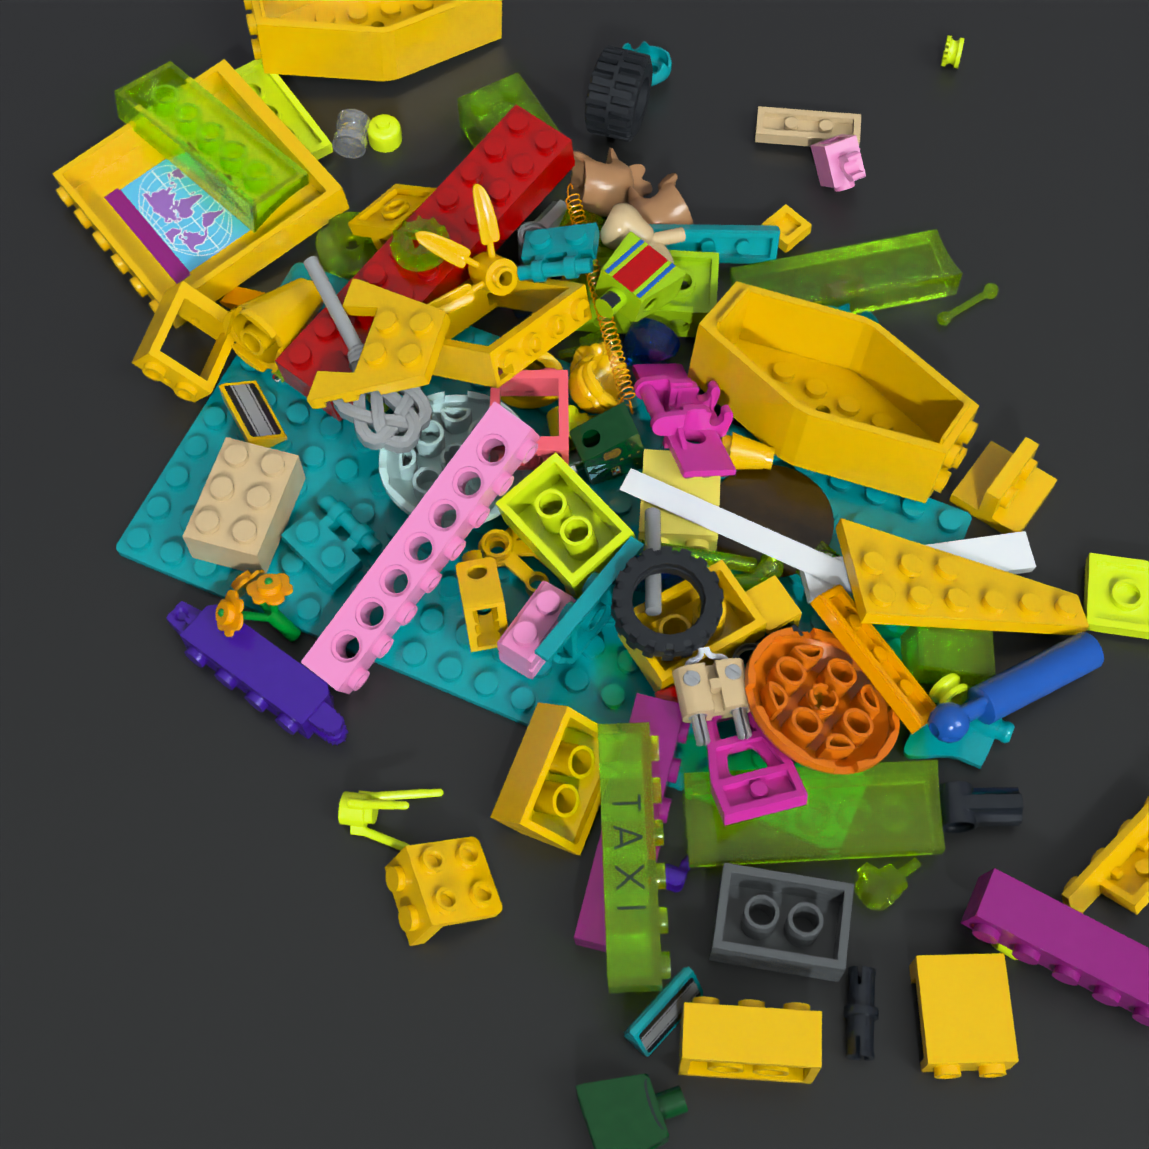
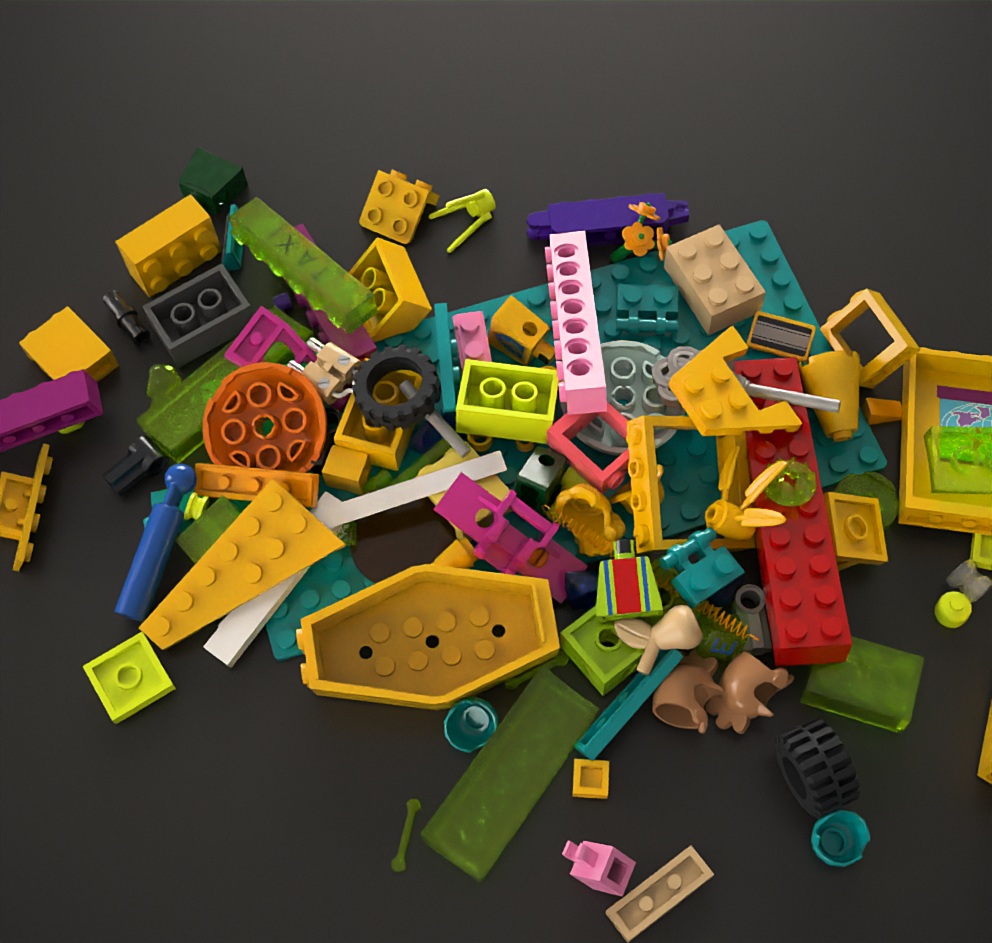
camera: 140 degrees right, 0 degrees up
yellow bracket [949,437,1057,534] -> none

